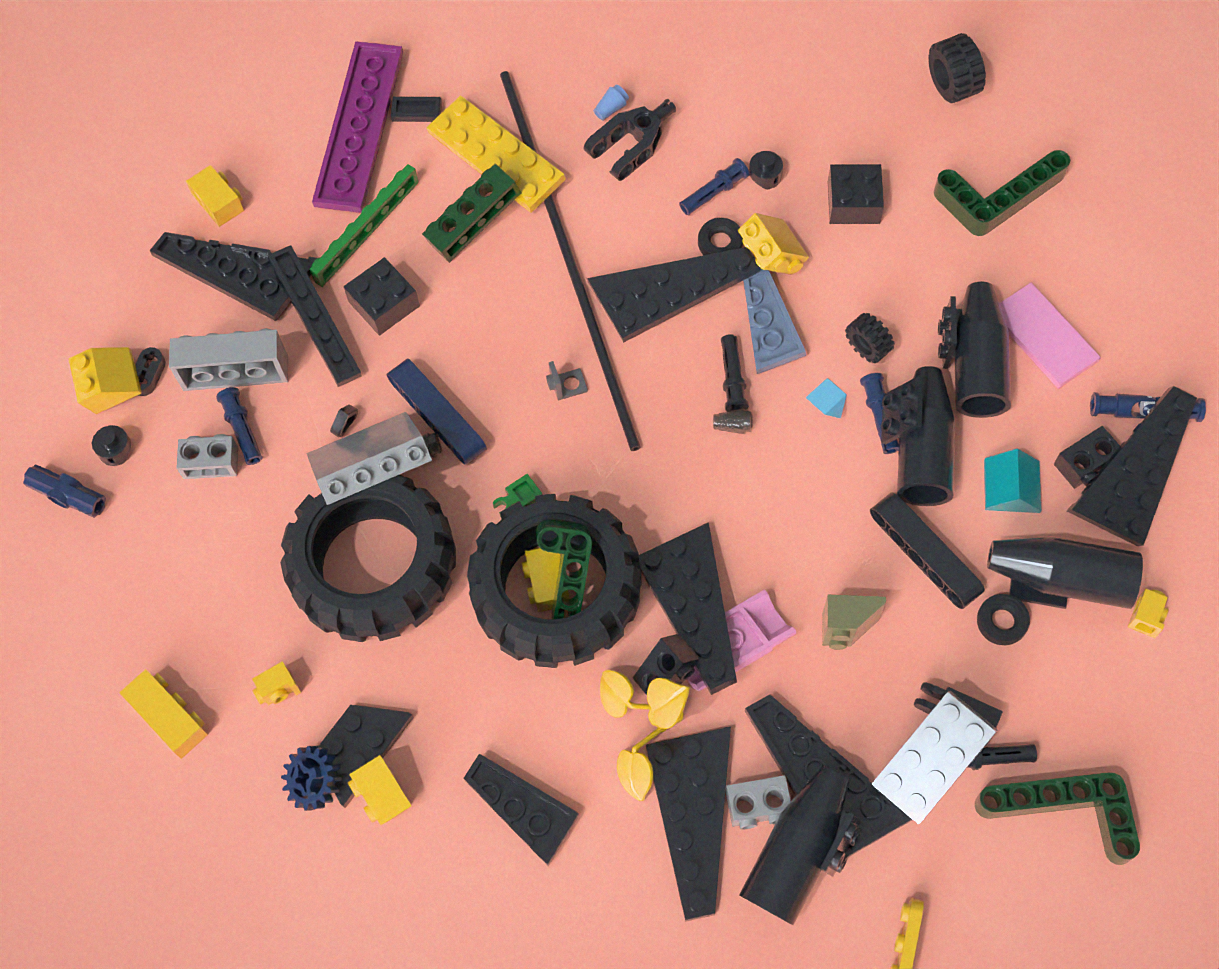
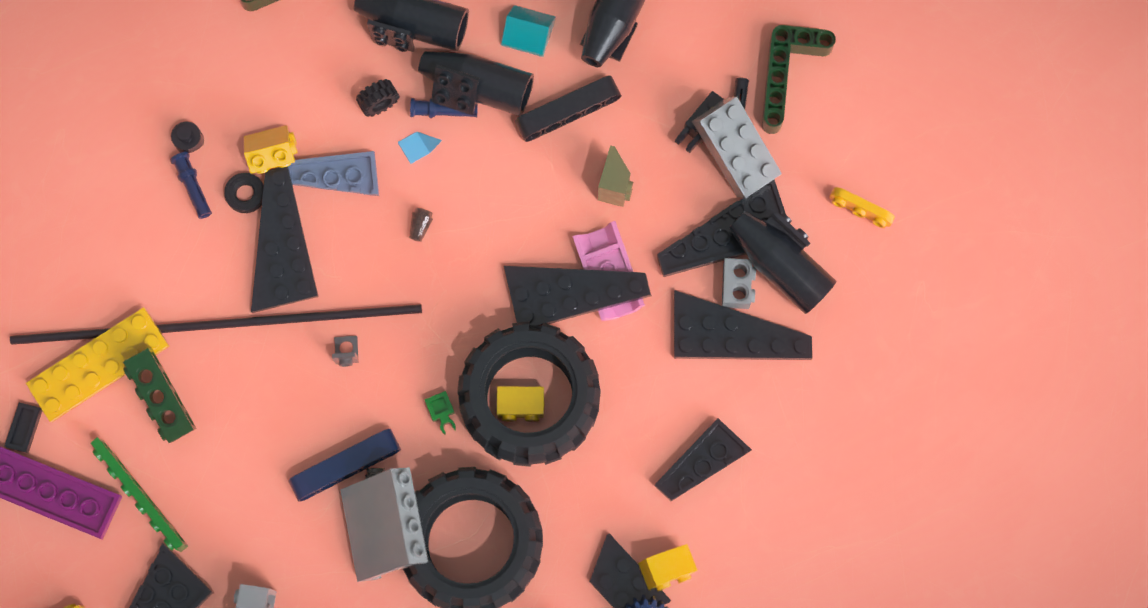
camera: 80 degrees left, 10 degrees up
black plate [267,245,362,387] -> none
black tile [330,404,358,437] -> none
black brick [343,257,420,336] -> none
dark green beam [536,520,592,619] -> none
black piece [583,99,676,181] -> none
medium blue cone [593,84,629,121] -> none
yellow plant [600,670,690,801] -> none
black brick [633,634,700,695] -> none
black pin [720,334,749,413] -> none
black brick [827,164,884,224] -> none
black tyre [977,594,1030,646] -> none

